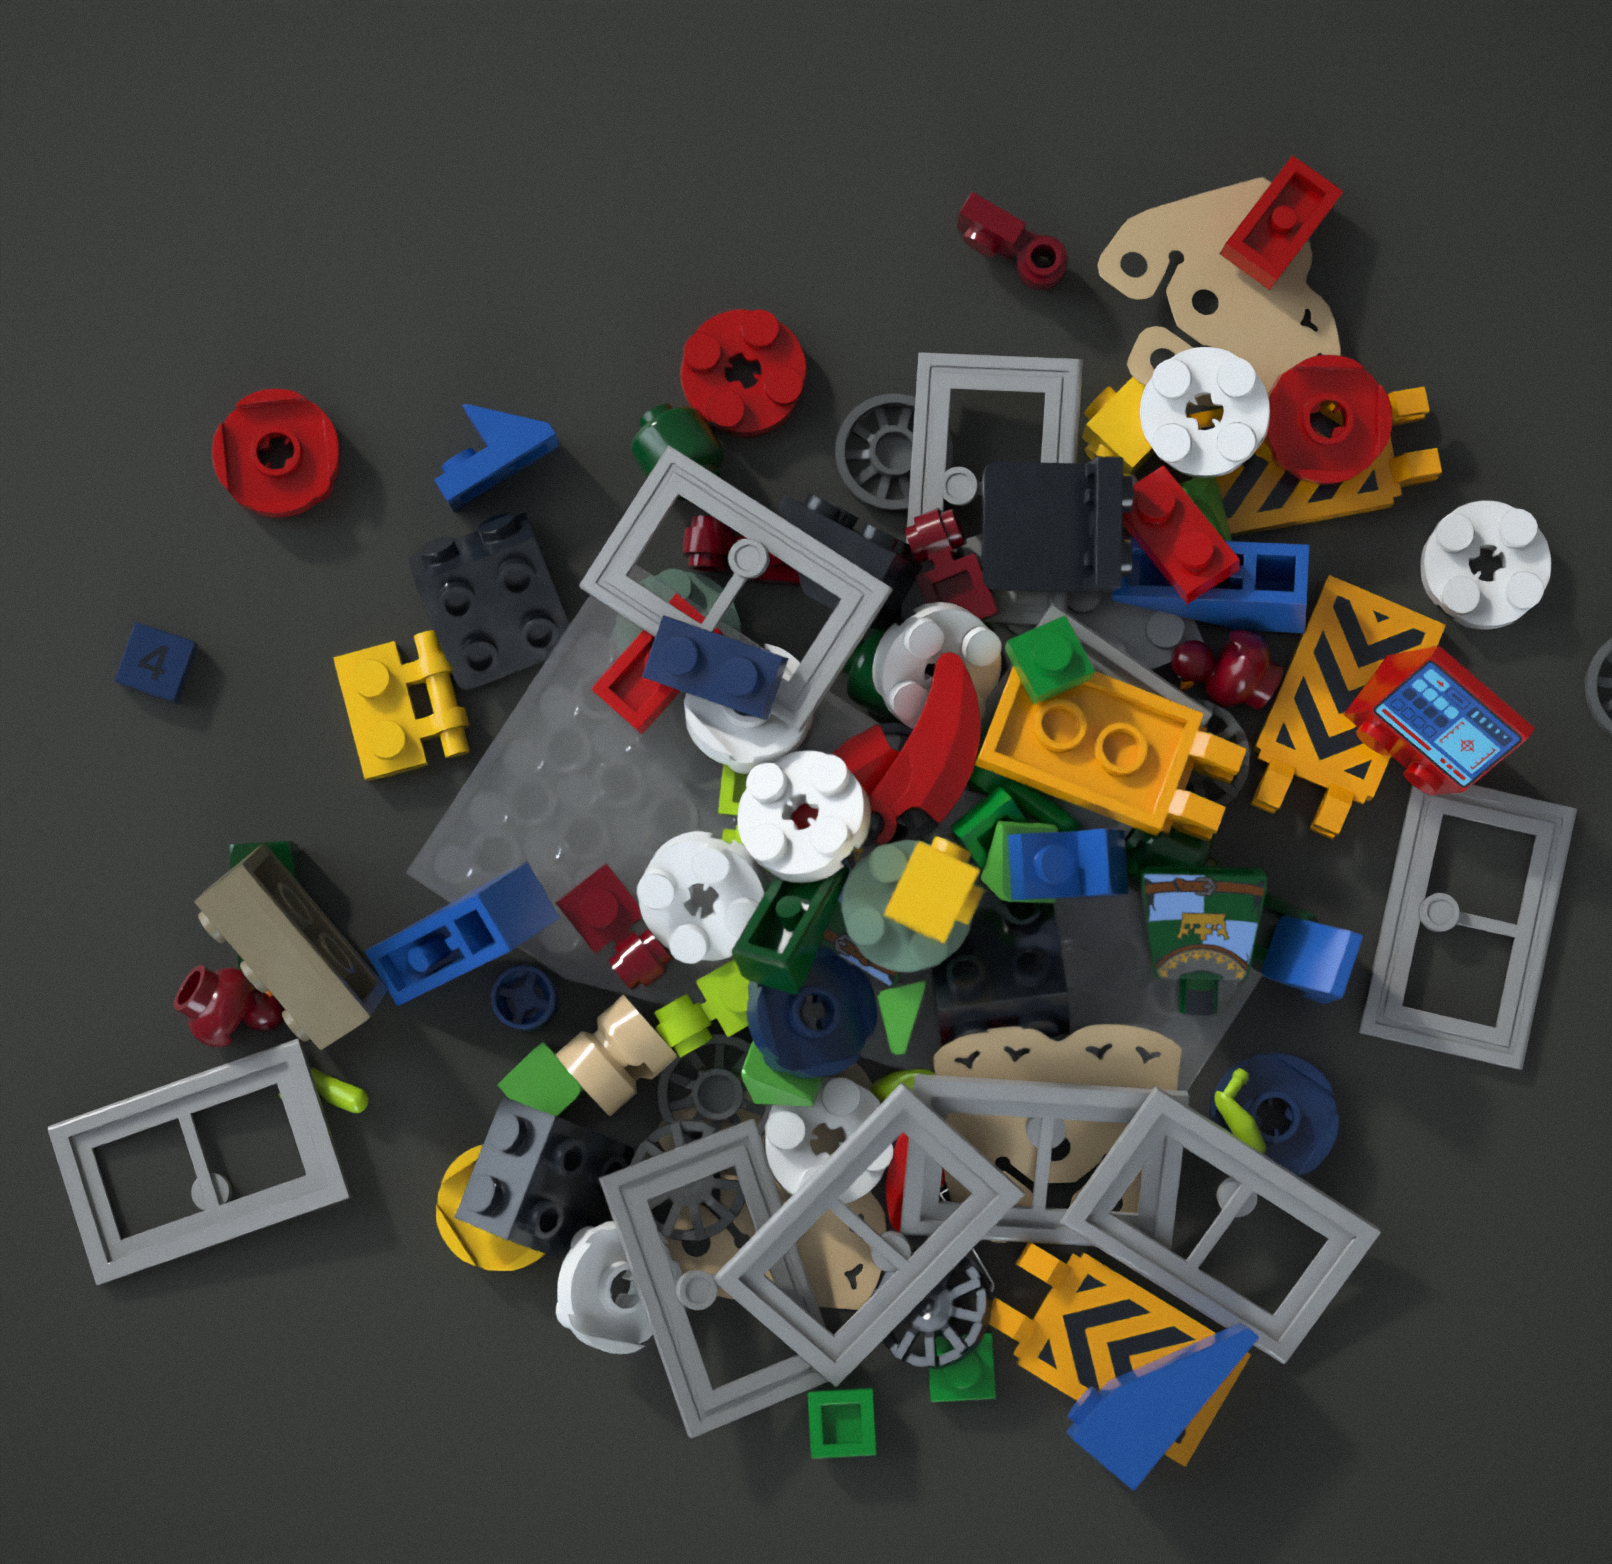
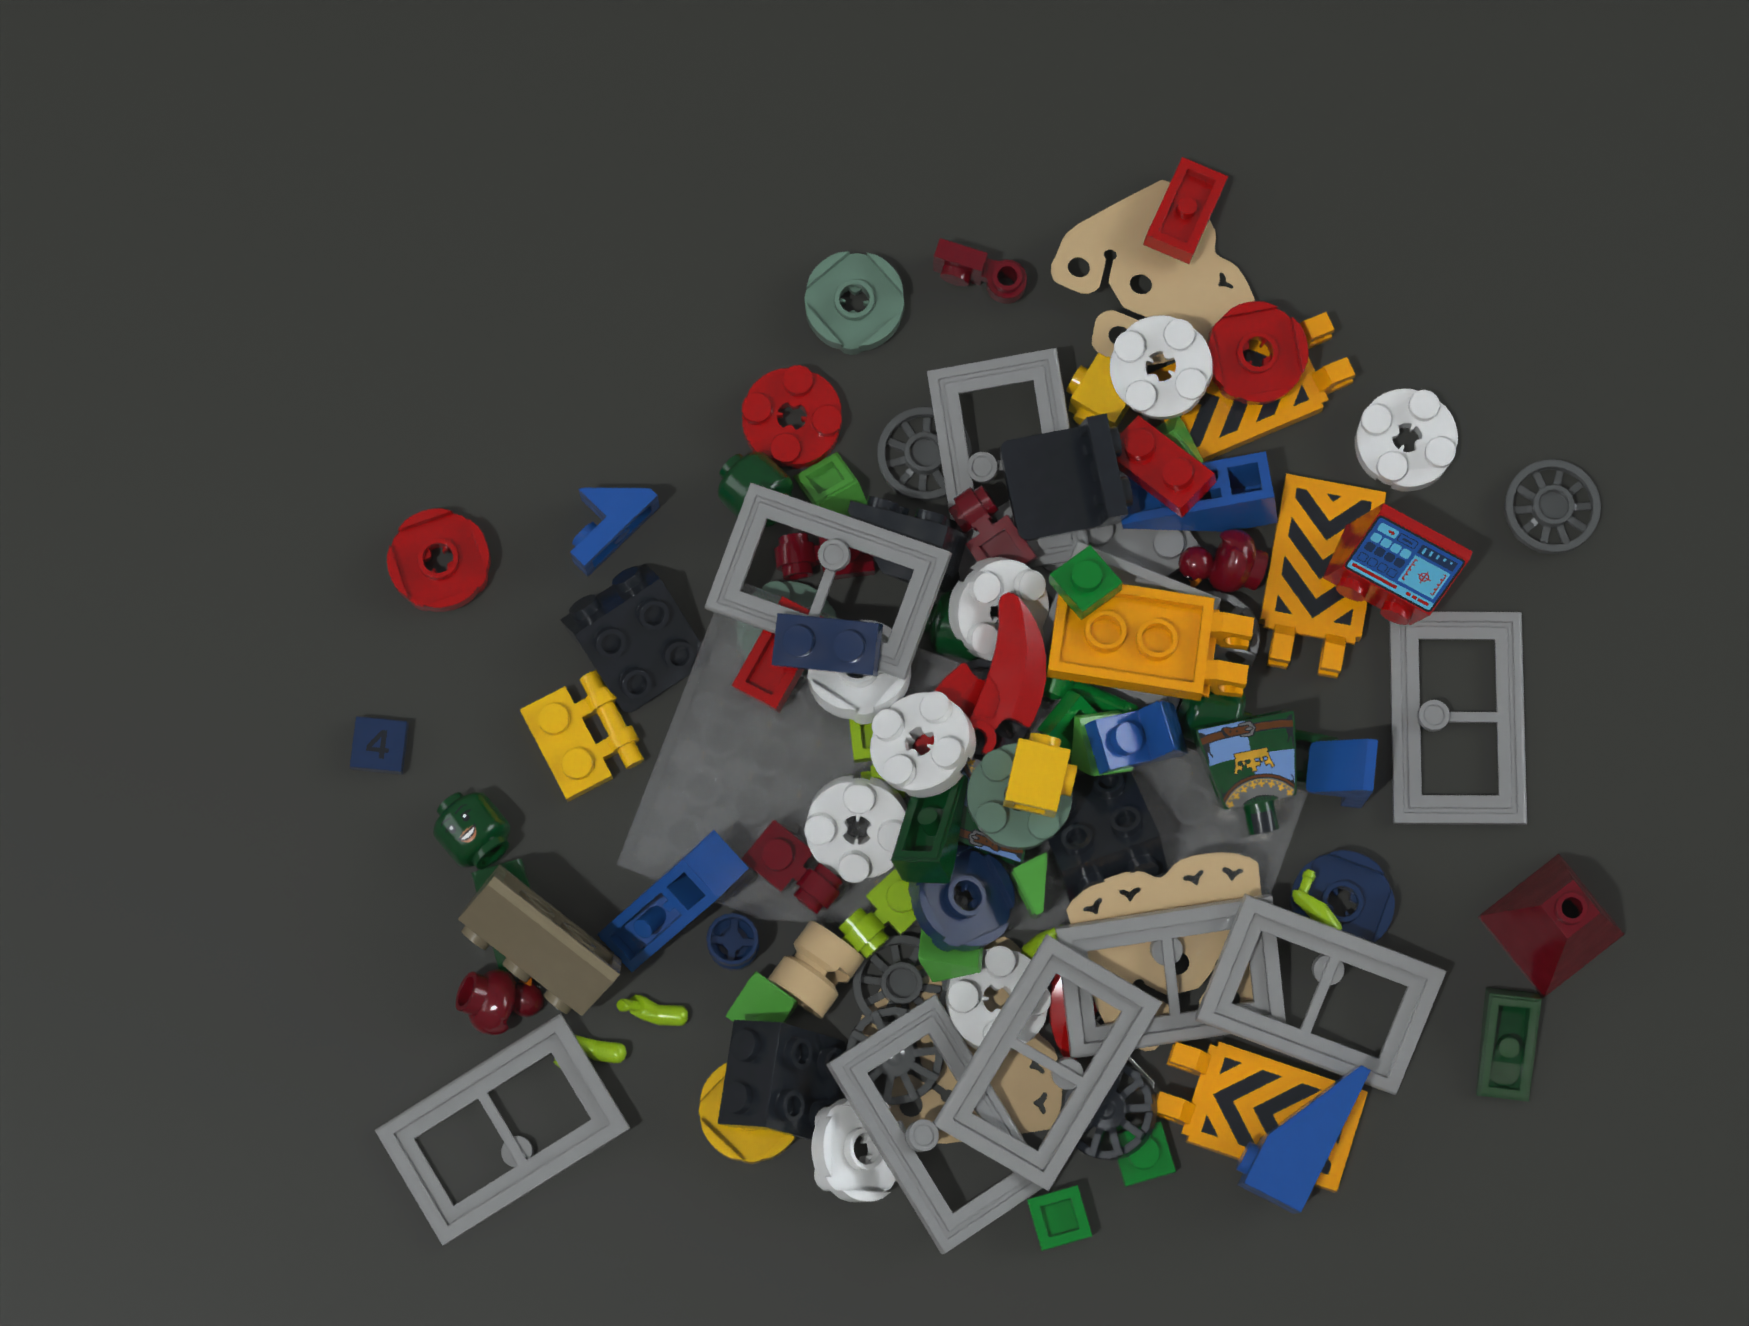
camera: 15 degrees left, 5 degrees down
none -> dark green head [433,792,510,870]
none -> lime piece [616,994,688,1026]
none -> bright green slope [793,452,867,516]
none -> sand green plate [804,251,905,355]
none -> dark green slope [1476,987,1542,1102]
none -> dark red slope [1478,854,1625,998]

